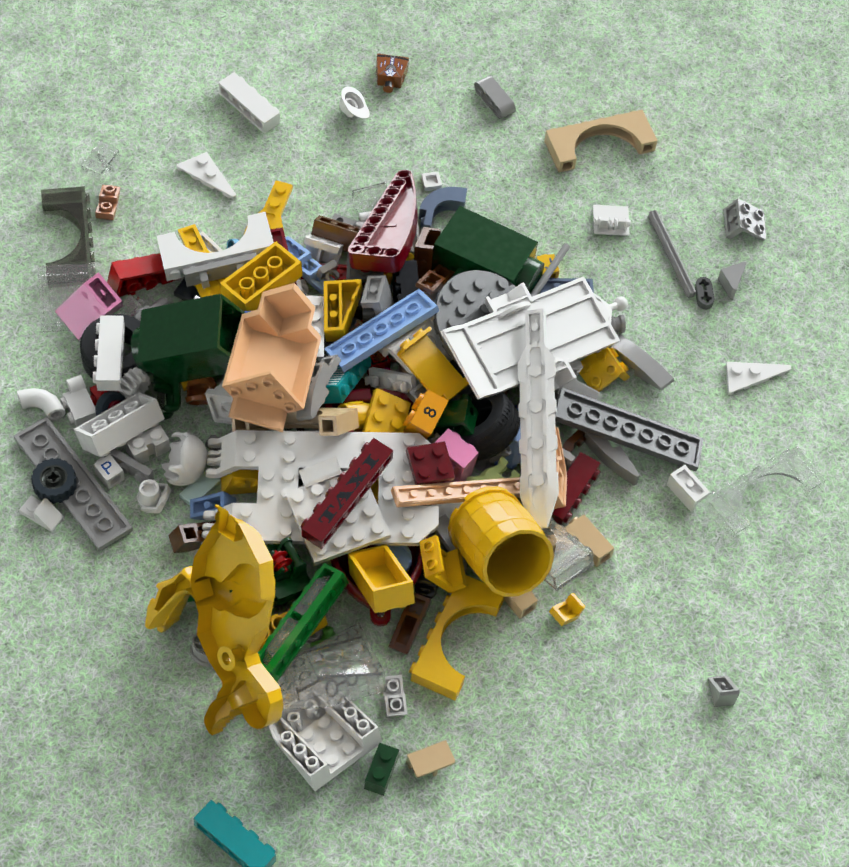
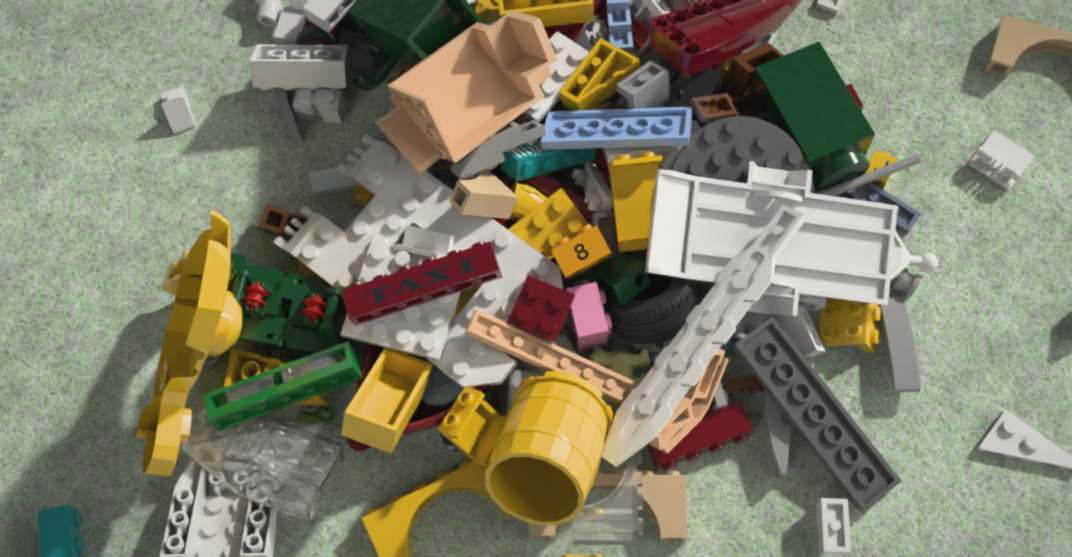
camera: 50 degrees right, 10 degrees up
light grey plate [14,416,133,552] -> none
black wheel [31,458,77,504] -> none
white brick [93,454,125,490] -> none
white gear [119,367,151,398] -> none
white piece [137,479,171,514] -> none
white piece [162,432,207,486] -> none
medium blue slope [190,491,236,520] -> none
light grey tile [316,259,339,281] -> none
white slope [381,675,408,717] -> none
reddish brown slope [388,593,432,655] -> none
sand blue arch [419,187,467,228] -> none
light grey axle [648,210,696,298] -> none
dark grey beam [695,277,715,310] -> none

